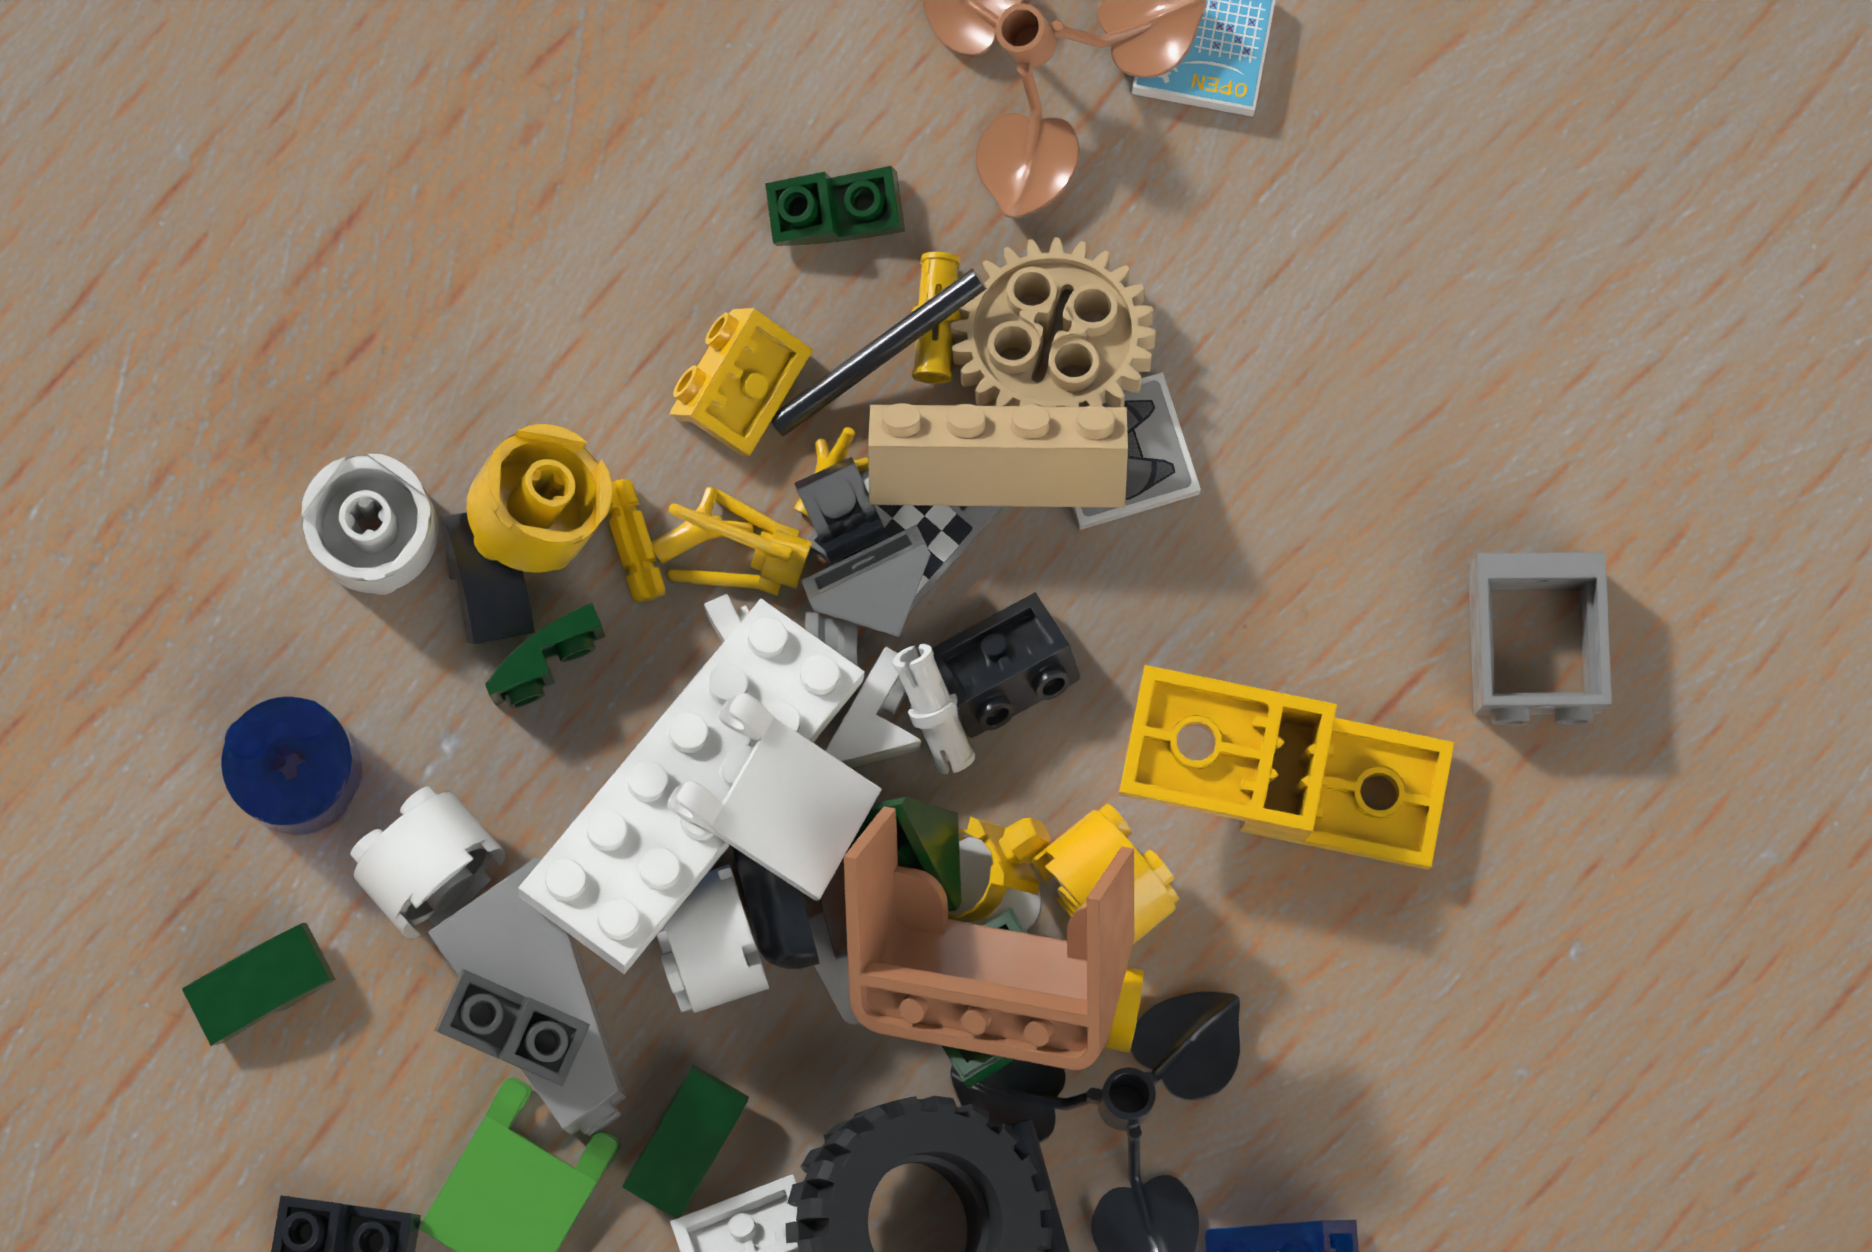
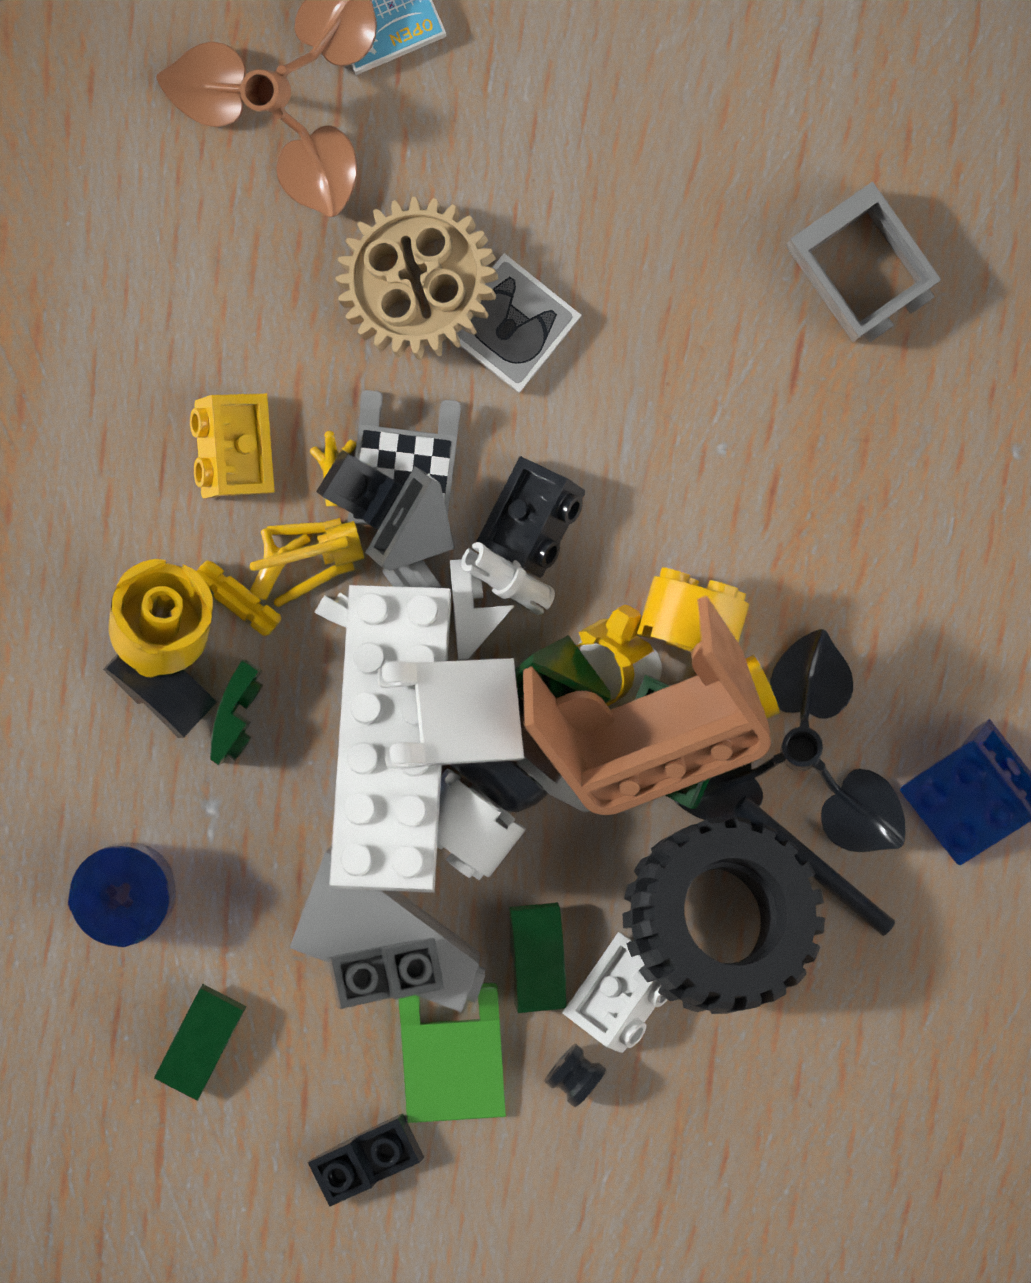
camera: 30 degrees left, 10 degrees up
white brick [301,454,439,595] -> none
white brick [350,786,505,939] -> none
dark green slope [765,166,905,246] -> none
black bar [771,268,987,437] -> none
tan brick [868,403,1128,508] -> none
yellow pin [911,252,961,384] -> none
yellow bracket [1118,665,1455,870] -> none

